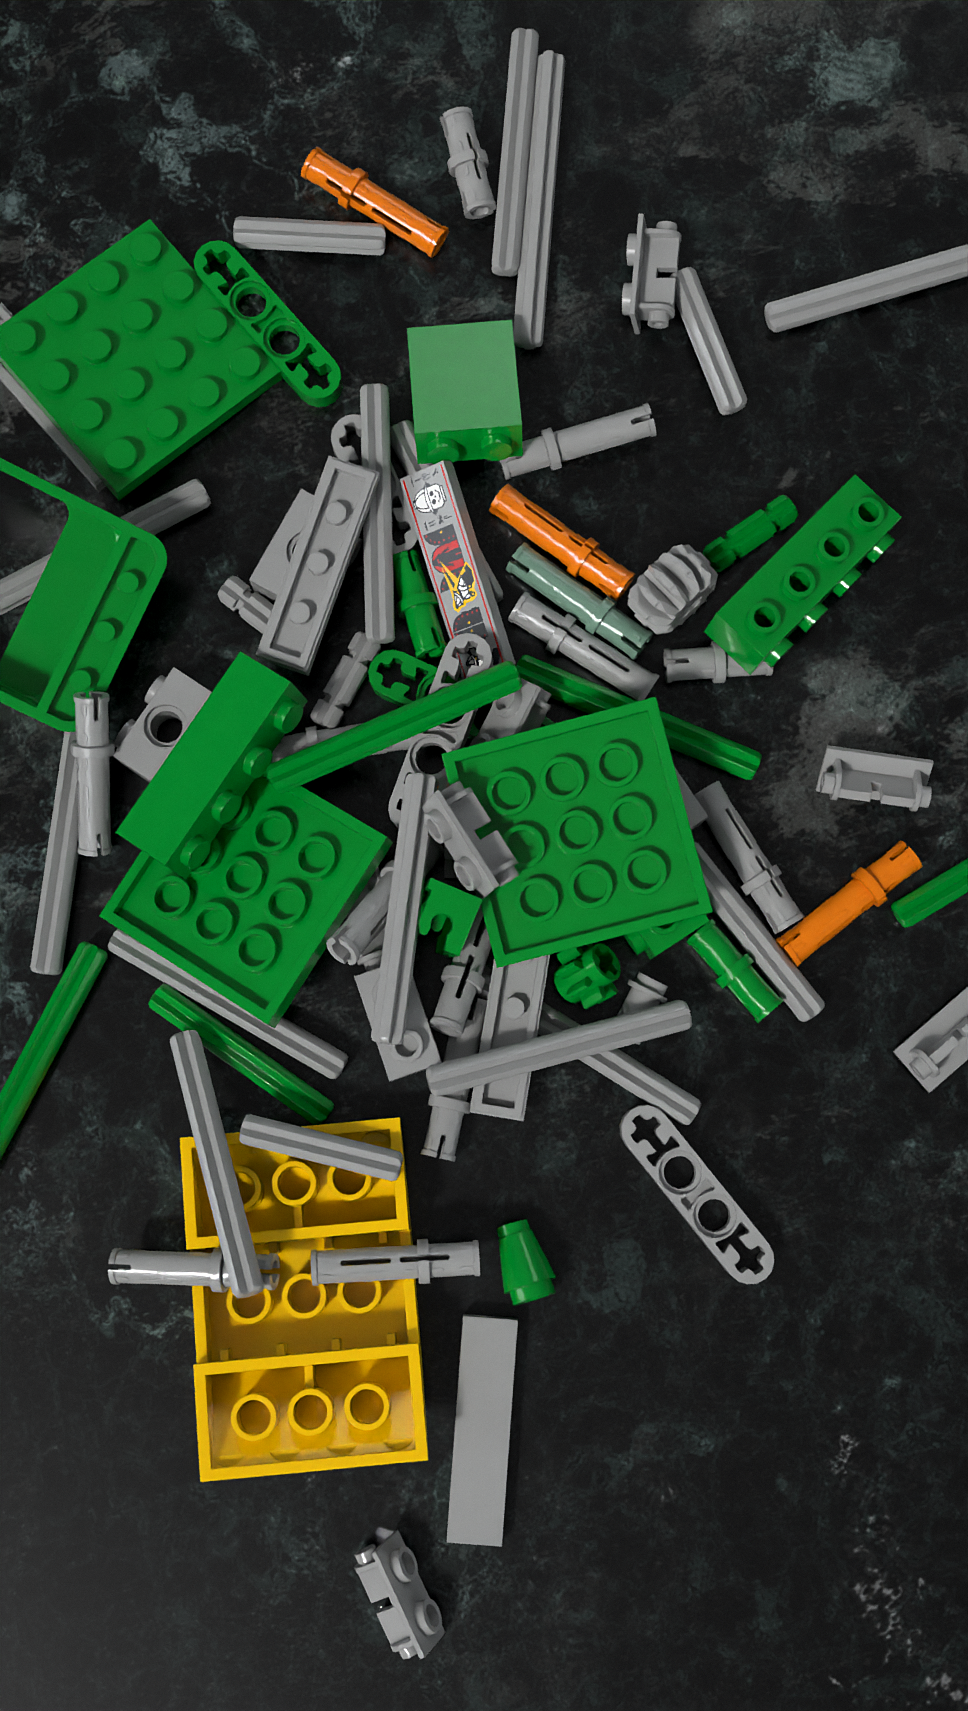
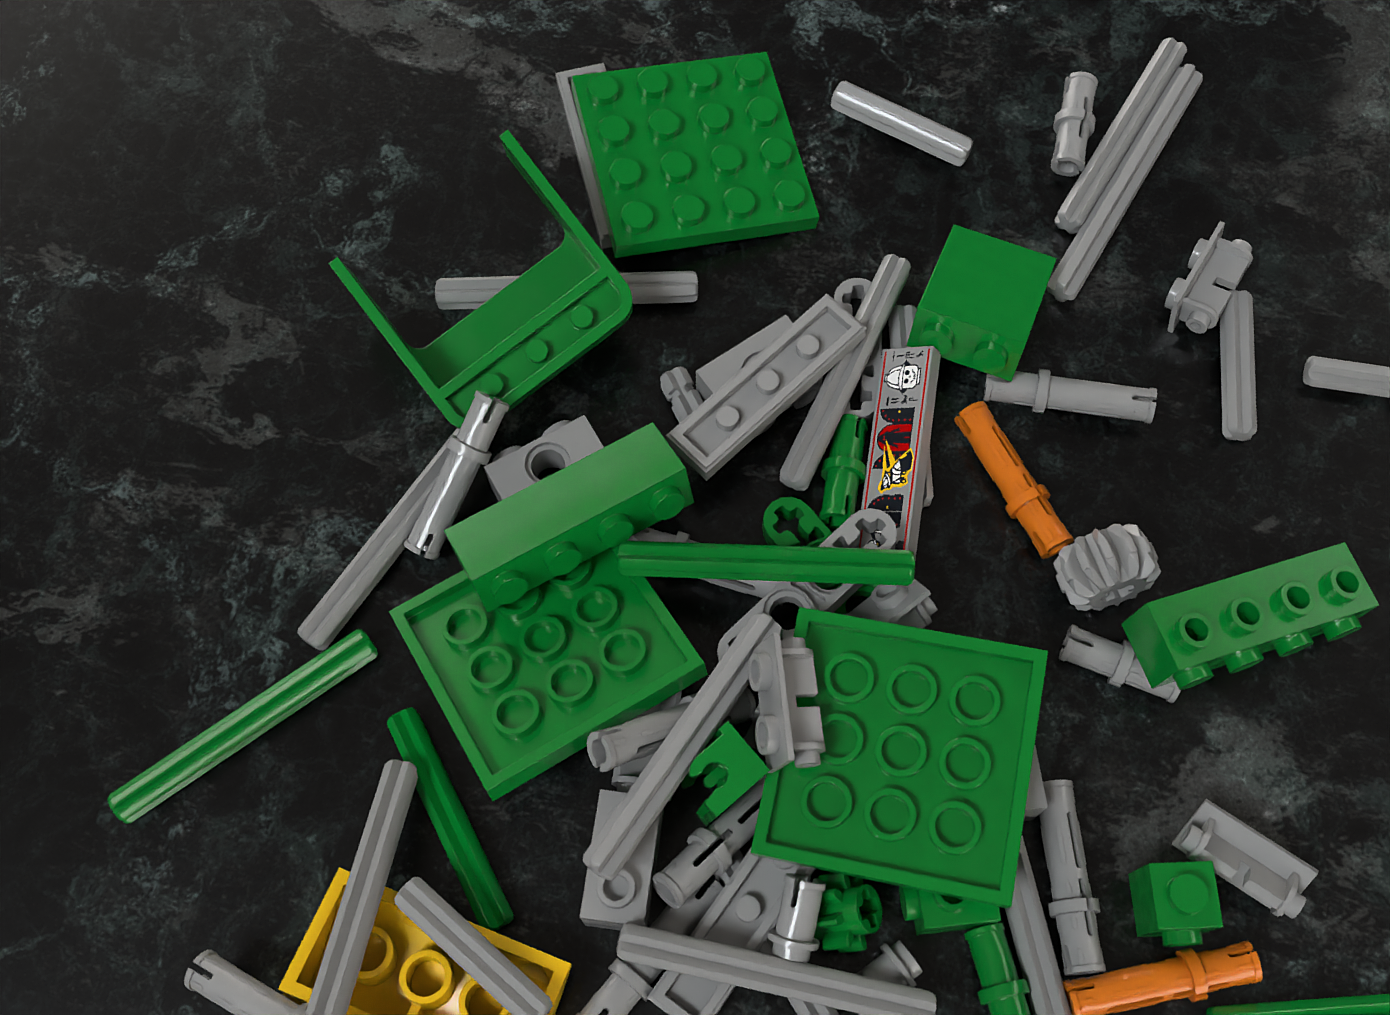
camera: 30 degrees right, 15 degrees down
light grey axle [108,929,348,1079] -> none
green beam [194,240,343,407] -> none
orange pin [301,147,449,258] -> none
light grey axle [311,631,381,729] -> none
sand green pin [506,542,653,661] -> none
light grey pin [508,591,659,701] -> none
green axle [516,655,762,780] -> none
green axle [703,495,799,572] -> none
none -> light grey pin [768,873,826,962]
none -> green brick [1128,861,1223,947]

